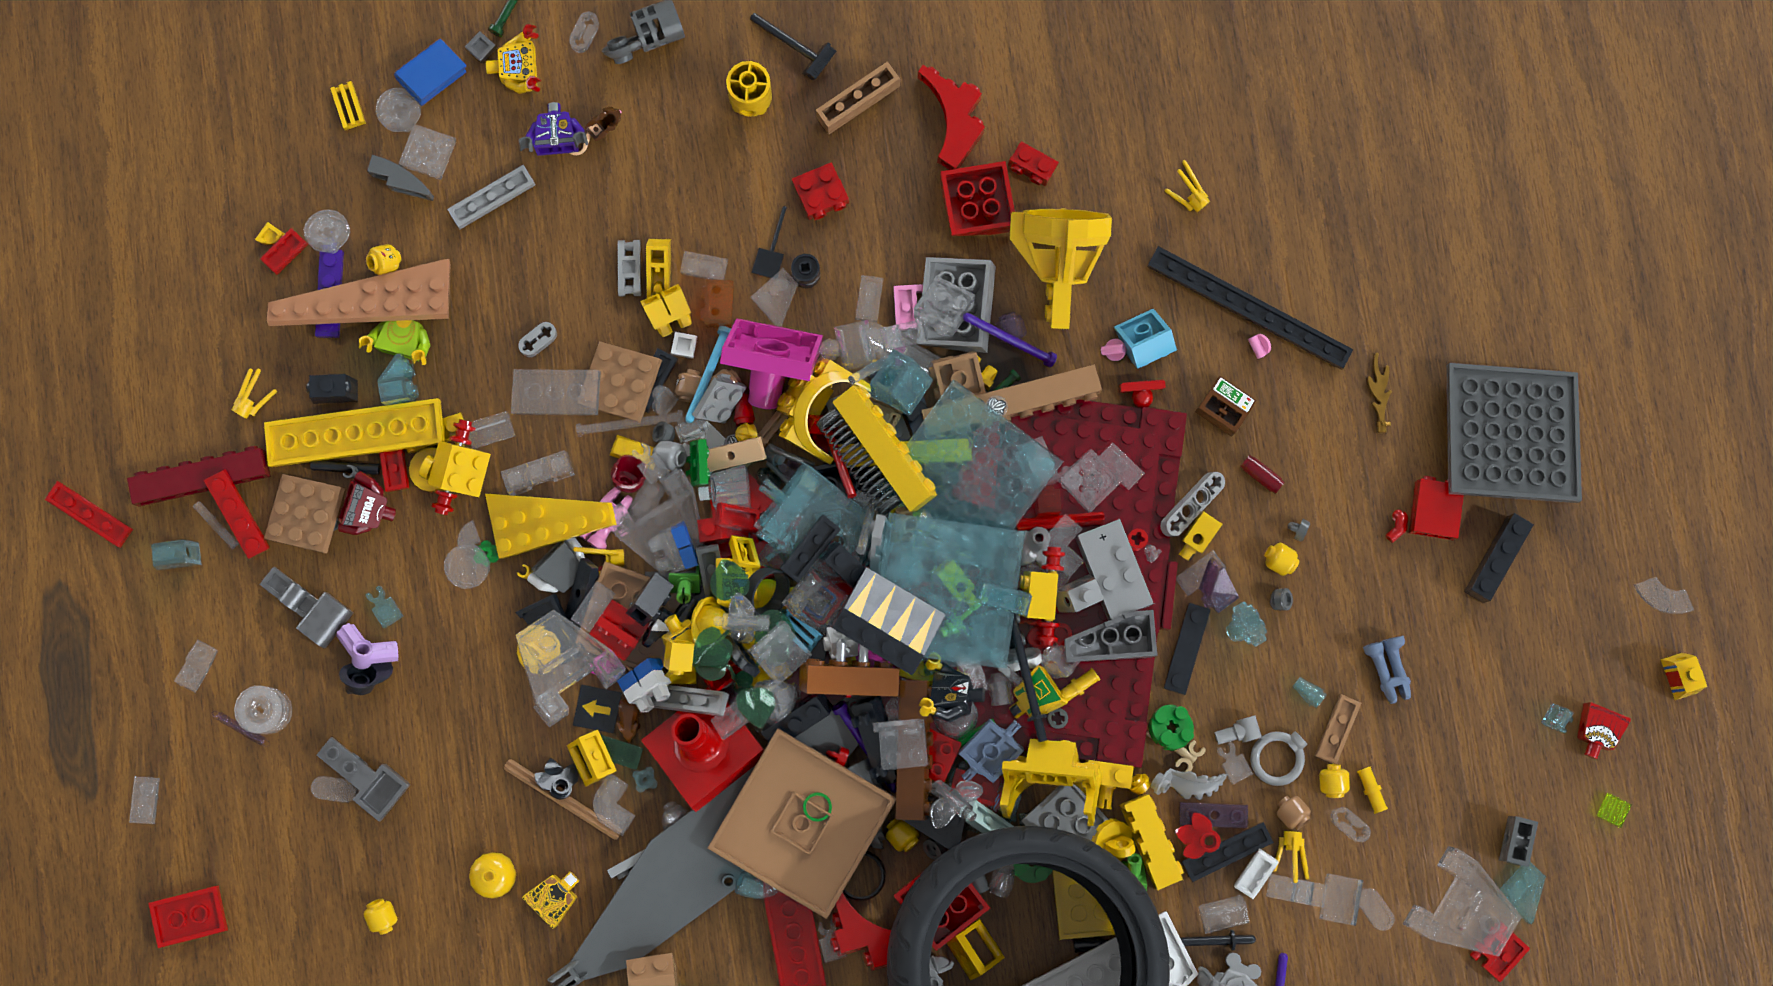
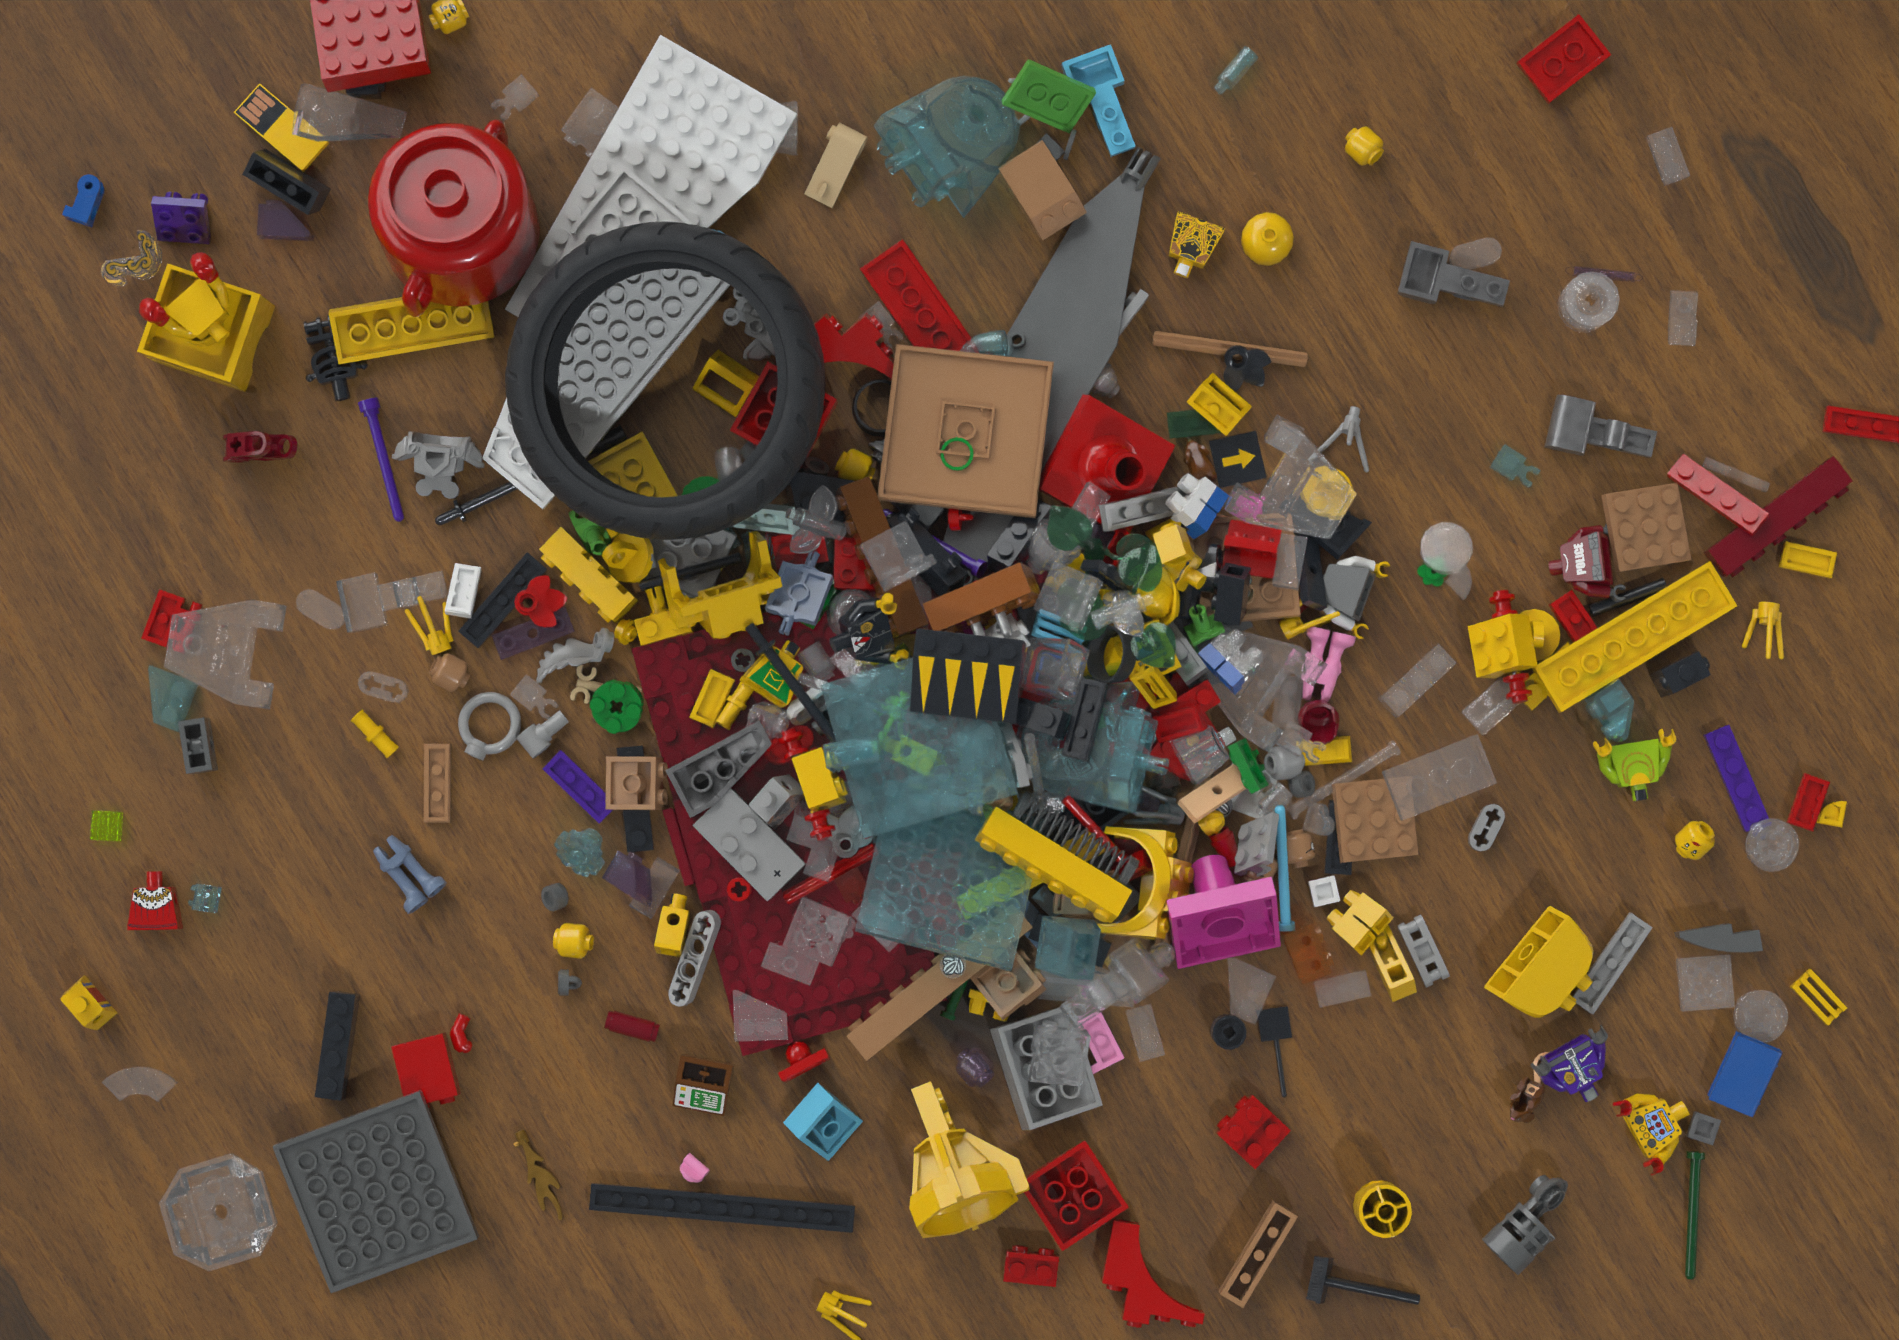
camera: 165 degrees right, 5 degrees up
clear light blue torso [151,540,201,571] -> none
nougat wing [267,259,451,326] -> none
lavender piece [336,623,398,669] -> none
black piece [339,662,393,695] -> none
yellow wing [485,494,617,559] -> none
clear beam [569,11,599,53] -> none
clear plate [593,774,635,836] -> none
clear light blue plate [632,767,658,792] -> none
clear piece [848,354,894,384] -> none
dark purple bar [962,313,1057,368] -> none
bright pink plate [1101,339,1127,361] -> none
clear rock [1144,545,1161,562] -> none
clear slope [1199,895,1249,934] -> none
clear light blue cone [1293,677,1327,708] -> none
yellow head [1319,764,1350,798] -> none
none -> clear piece [159,1153,278,1271]
none -> dark purple plate [543,750,613,824]
none -> medium nougat plate [605,757,668,810]
none -> black bar [639,553,742,591]
none -> yellow tile [689,669,735,728]
none -> clear wing [733,990,788,1041]
none -> light grey plant [1308,406,1369,472]
none -> yellow hips [1484,906,1593,1018]
none -> yellow tile [1779,541,1837,579]

